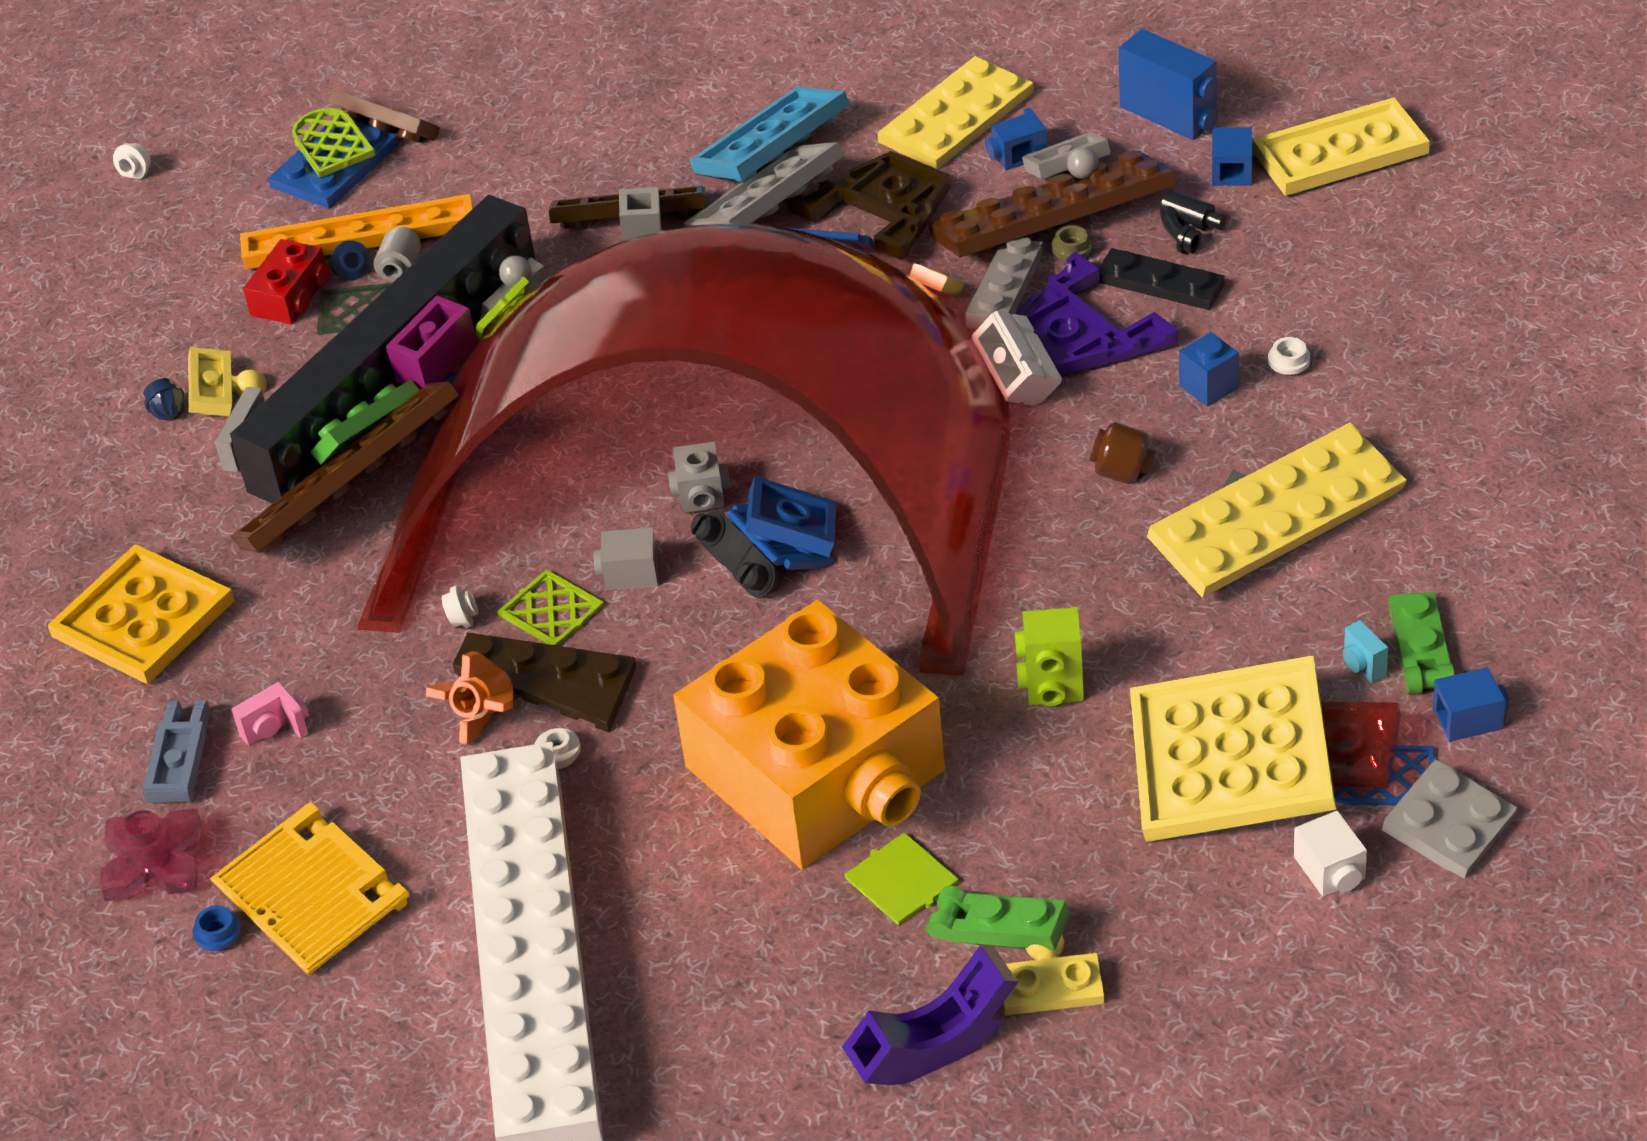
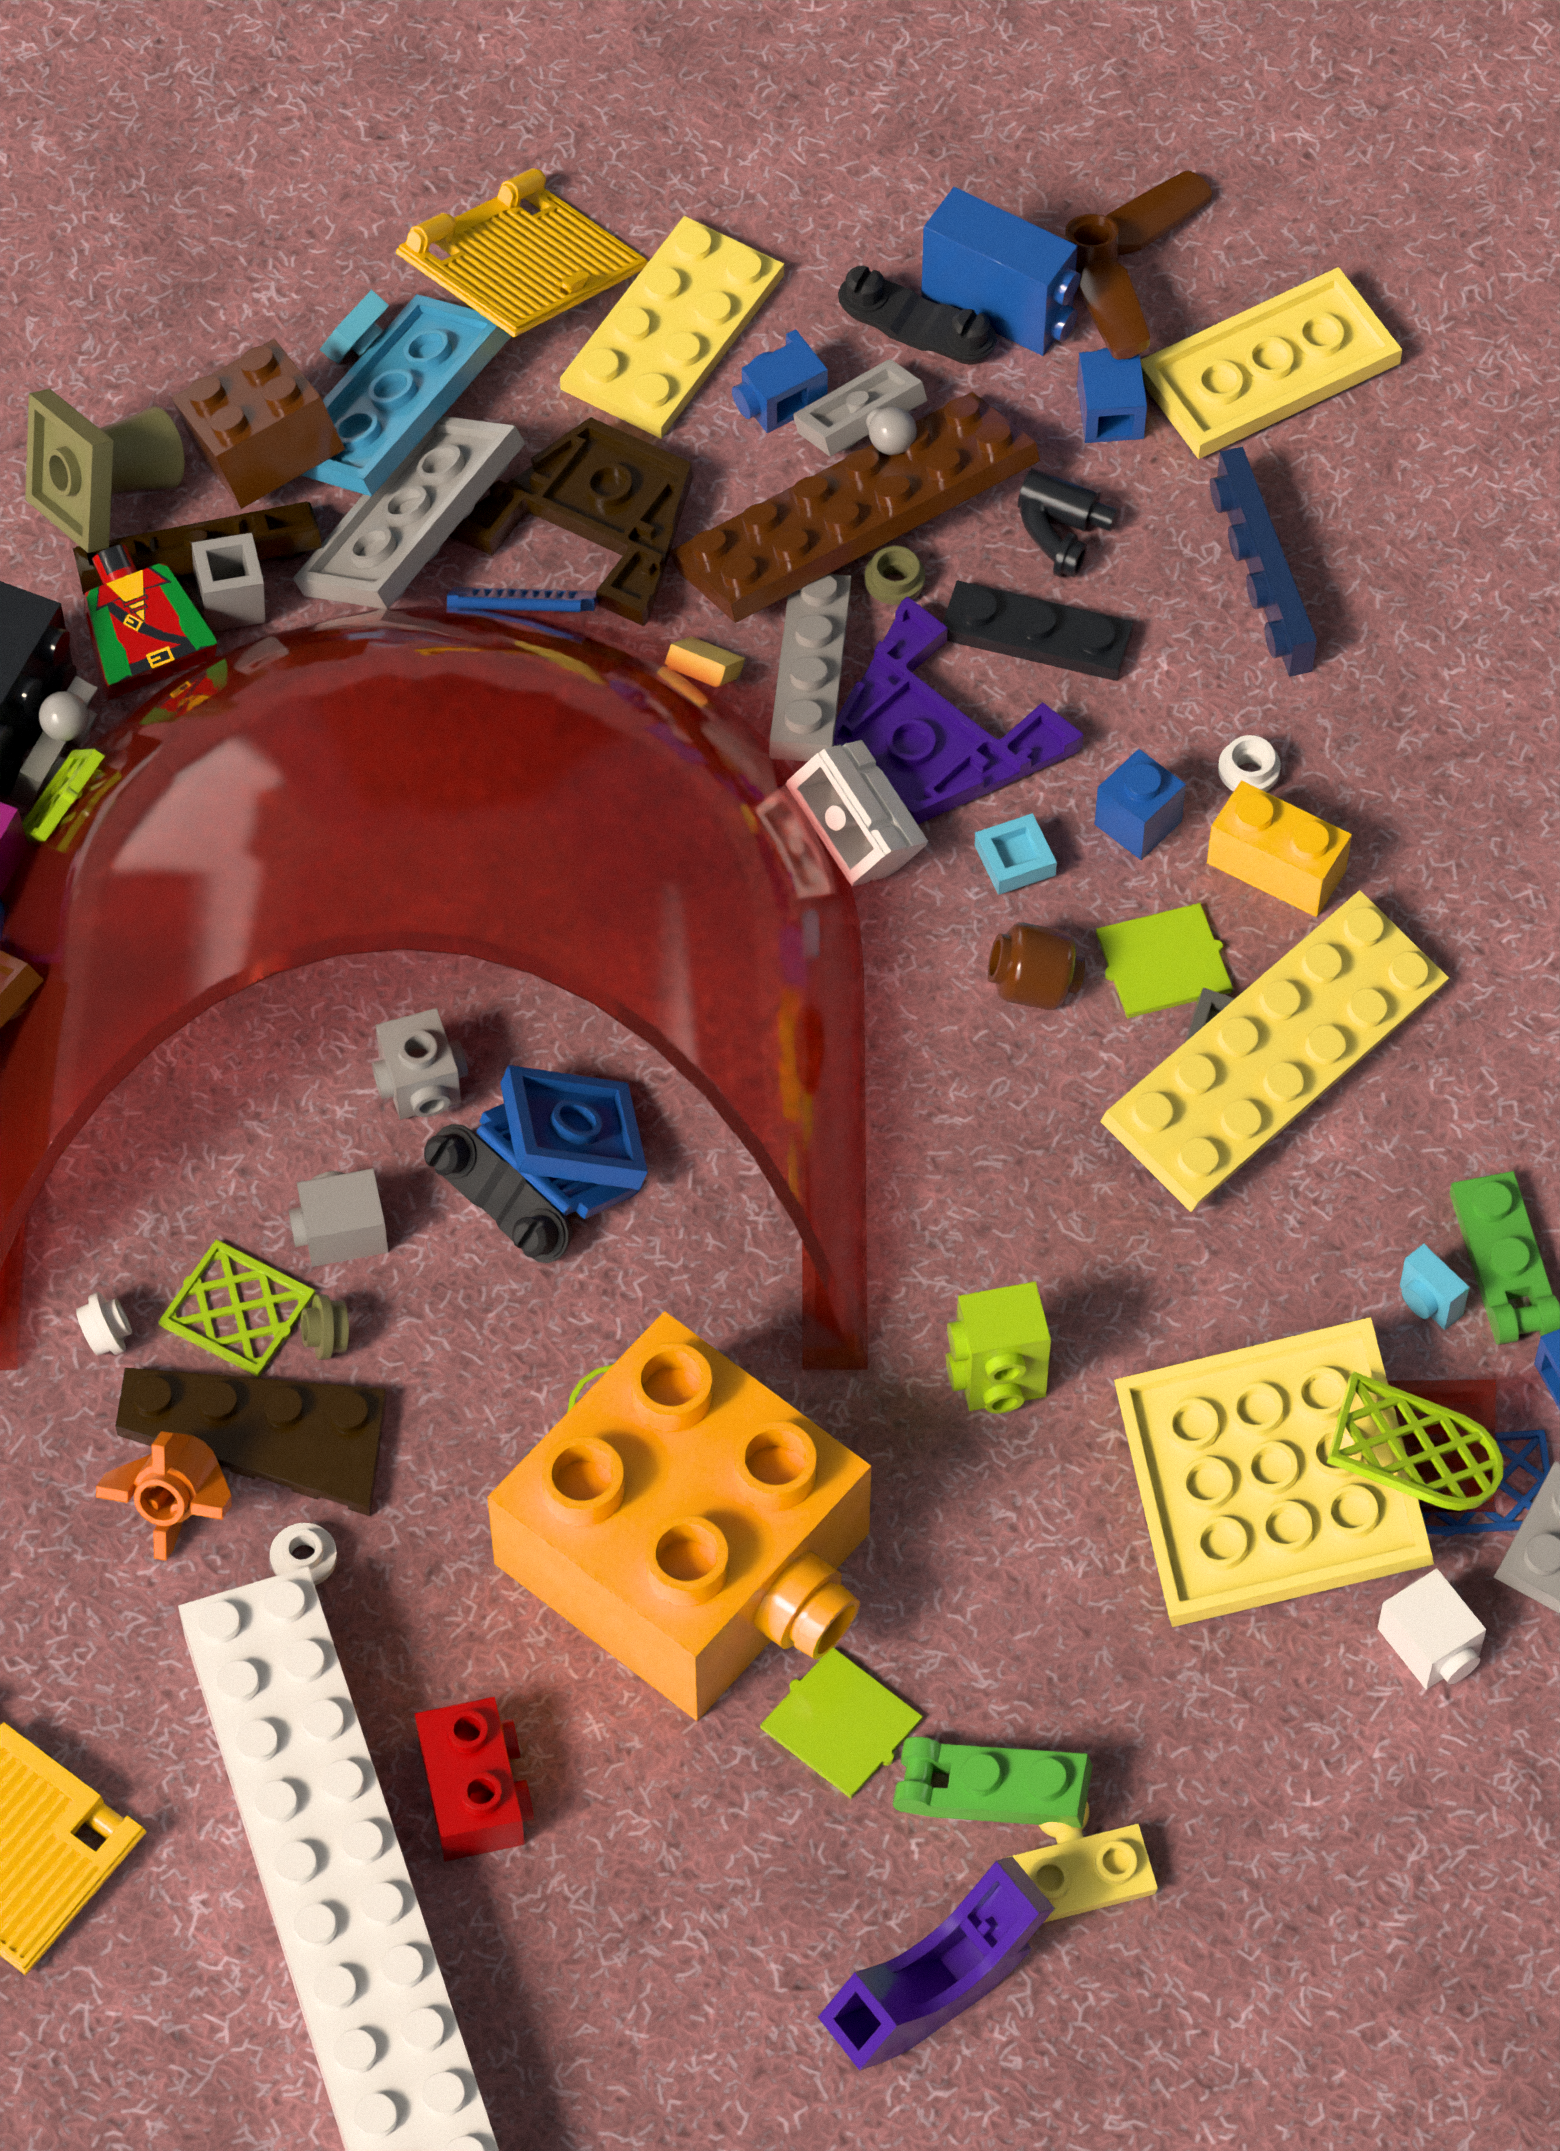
camera: 15 degrees left, 15 degrees up
none -> olive plant [25,388,185,553]
none -> torso [84,544,217,701]
none -> reddish brown brick [171,338,345,509]
none -> olive plate [301,1294,349,1360]
none -> medium azure plate [319,289,389,364]
none -> yellow window [396,168,649,337]
none -> red brick [414,1696,534,1862]
none -> black piece [838,265,997,365]
none -> medium azure plate [974,813,1057,895]
none -> reddish brown piece [1046,170,1212,360]
none -> lime piece [1096,903,1233,1019]
none -> yellow brick [1207,780,1352,917]
none -> dark blue plate [1210,447,1317,677]
none -> lime window [1327,1371,1503,1511]

